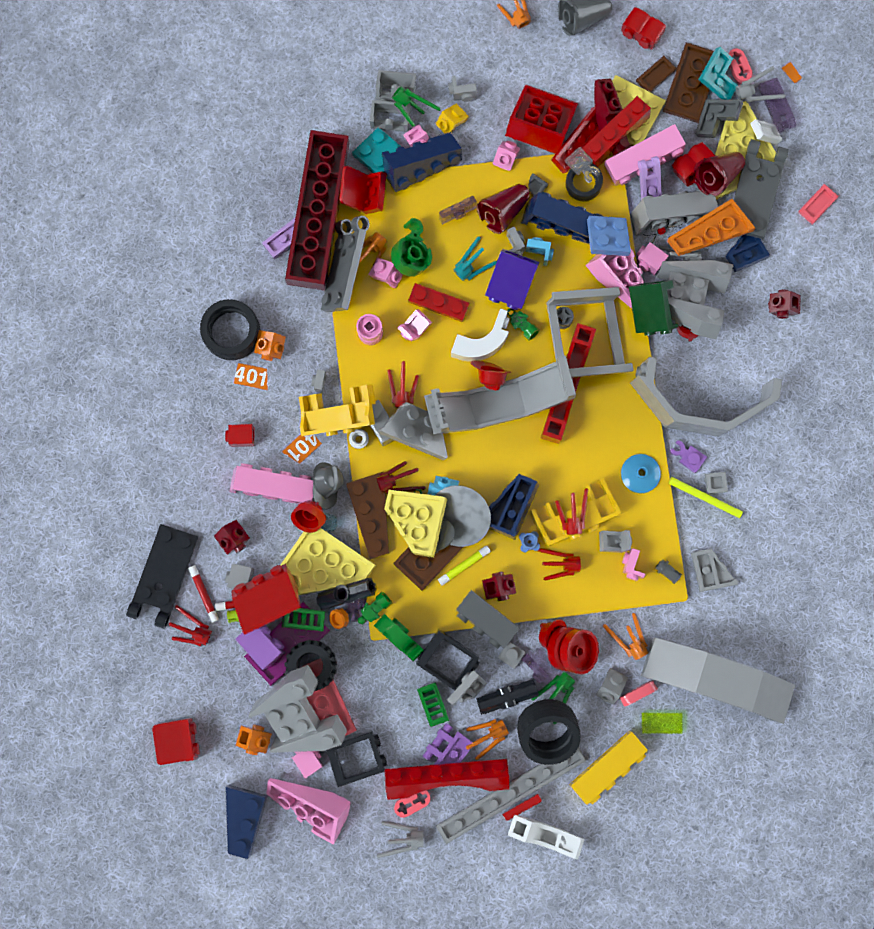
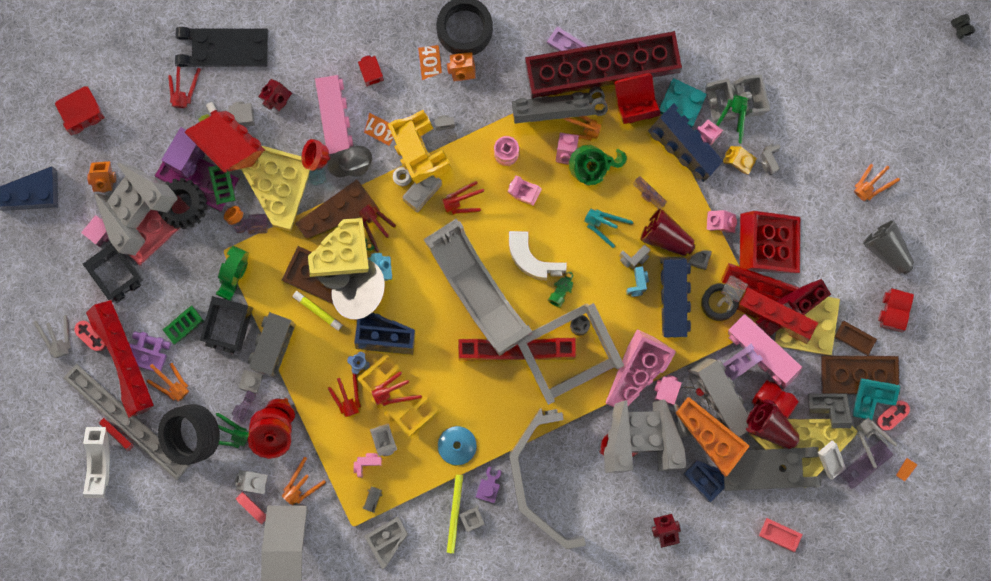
camera: 70 degrees right, 0 degrees up
red bar [188,565,219,623] -> none
bright pink wedge [266,778,351,845] -> none
black piece [316,578,376,610] -> none
green piece [358,592,392,625] -> none
light grey wing [378,402,447,460] -> none
red plate [408,283,469,322] -> none
light grey wing [447,670,487,706] -> none
red piece [470,360,511,391] -> none
black piece [476,679,539,715] -> none
dark red brick [482,571,516,602] -> none
dark purple panel [485,249,540,310] -> none
yellow brick [569,731,648,805] -> none
medium blue plate [587,216,631,256] -> none
dark green panel [629,280,679,336] -> none
clear neon green tile [641,713,683,734] -> none

